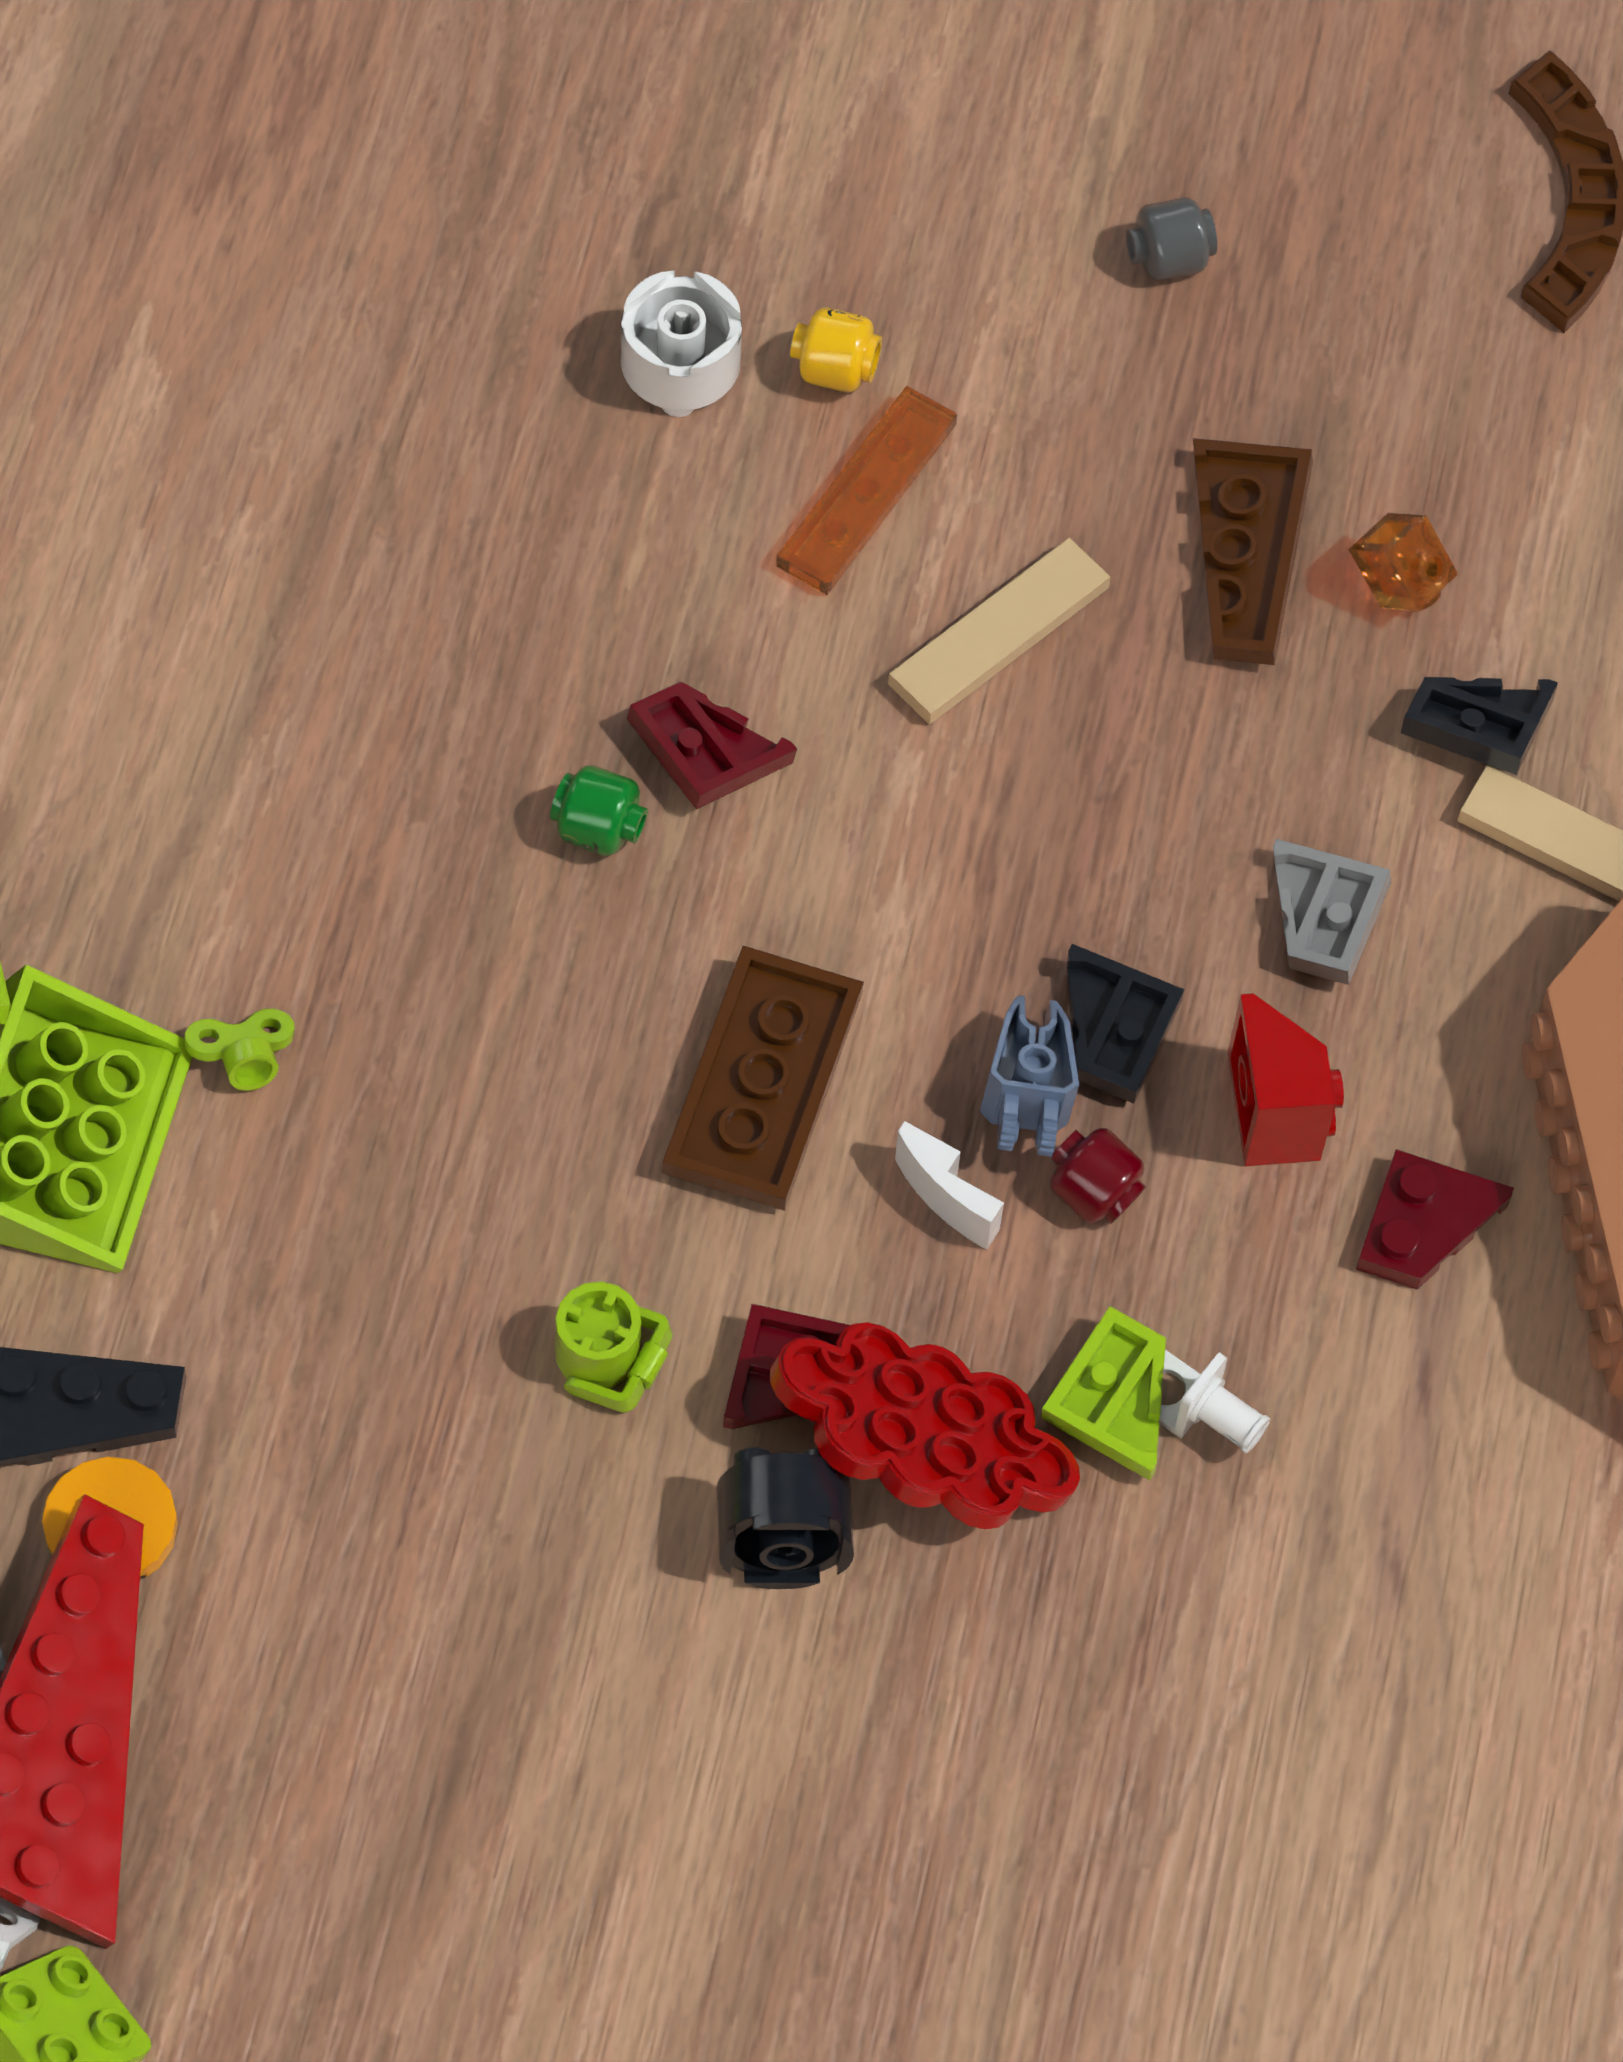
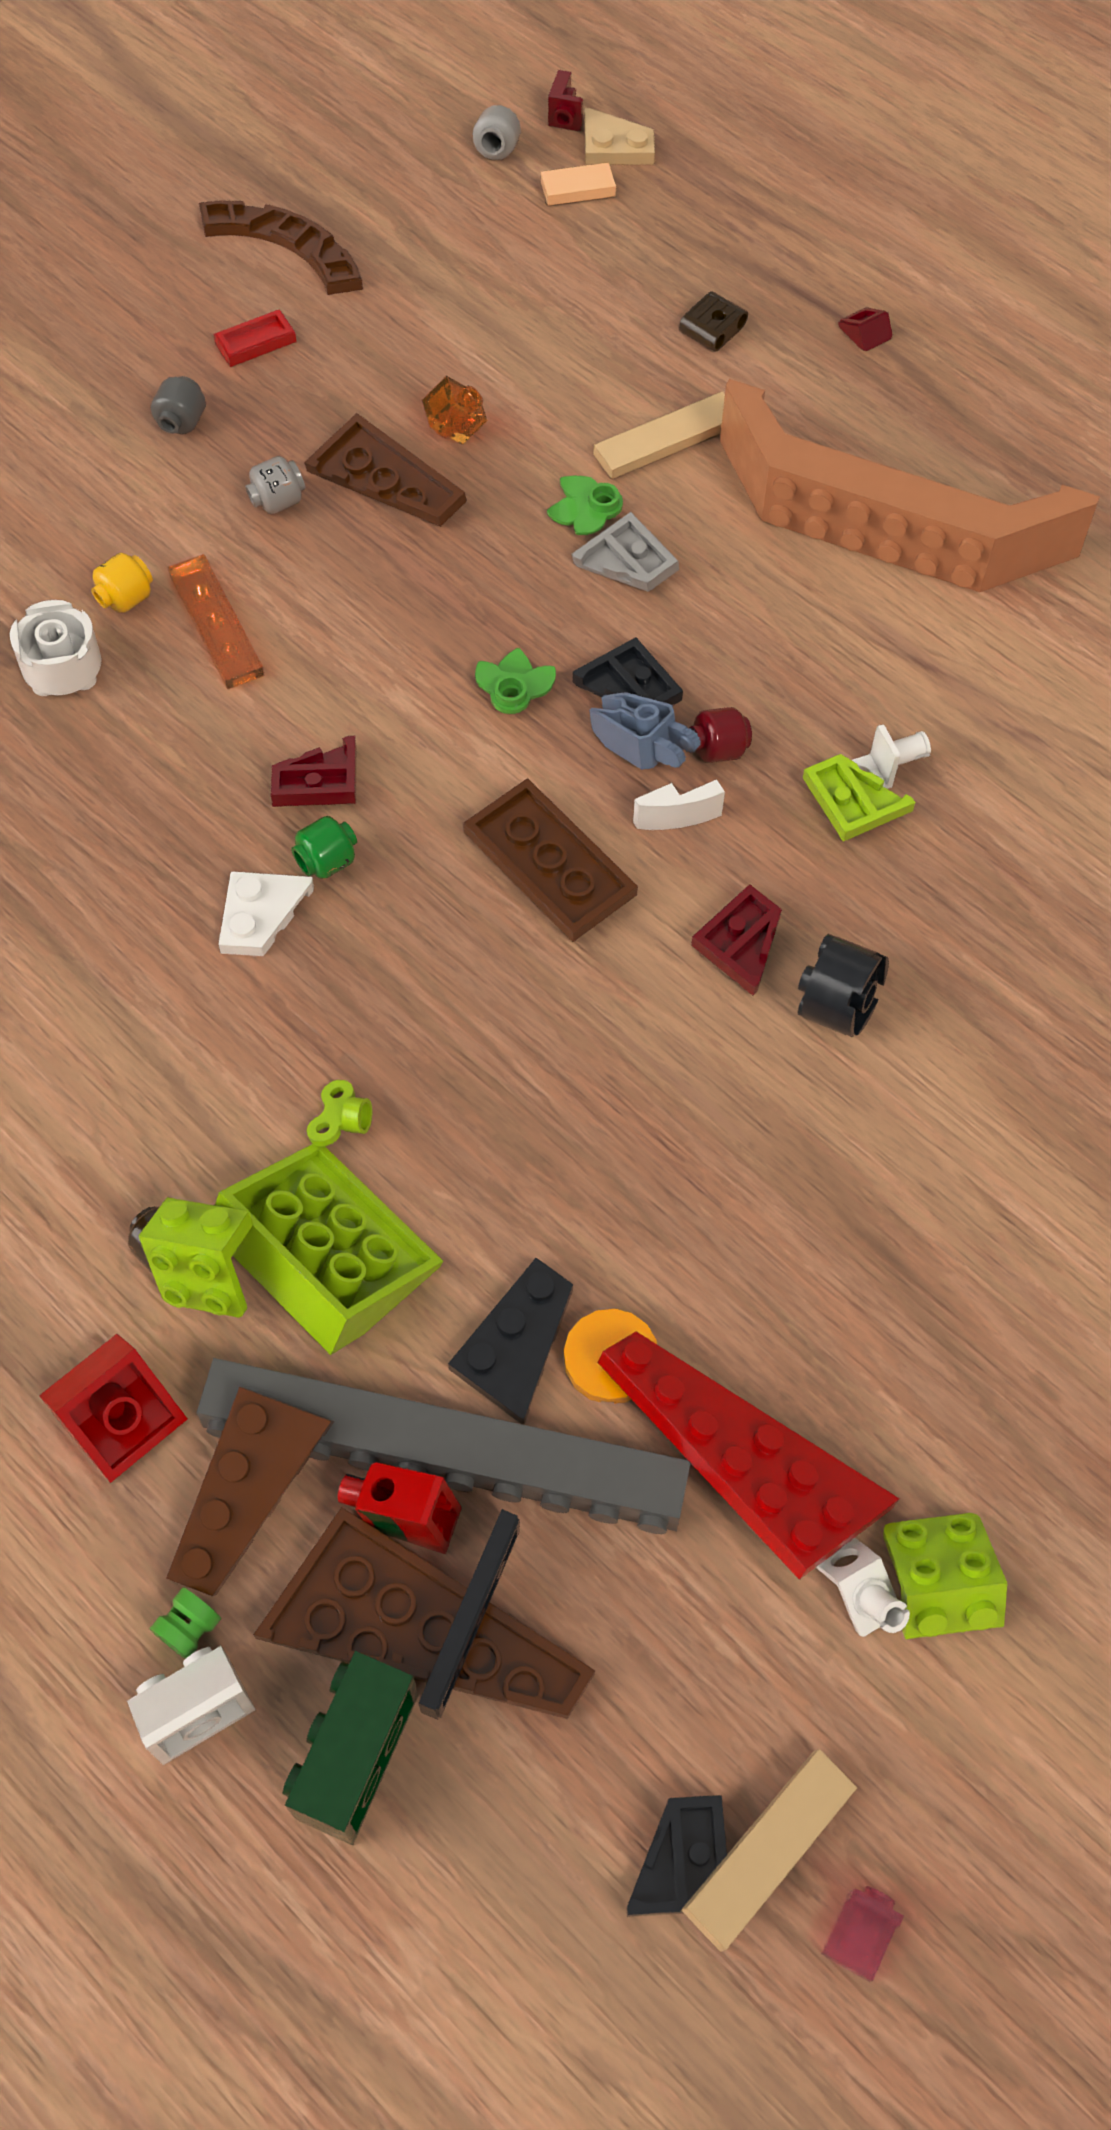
camera: 55 degrees left, 0 degrees up
lime piece [555,1281,673,1413] -> none
red plate [770,1322,1080,1530] -> none
tan tile [888,537,1111,725] -> none
red slope [1227,993,1344,1167] -> none
dark red wing [1356,1149,1514,1290] -> none
black wing [1401,677,1558,775] -> none
none -> red tile [214,309,297,367]
none -> white wing [218,872,314,956]
none -> light grey head [245,456,306,514]
none -> bright green plate [475,648,556,714]
none -> bright green plate [547,476,623,535]

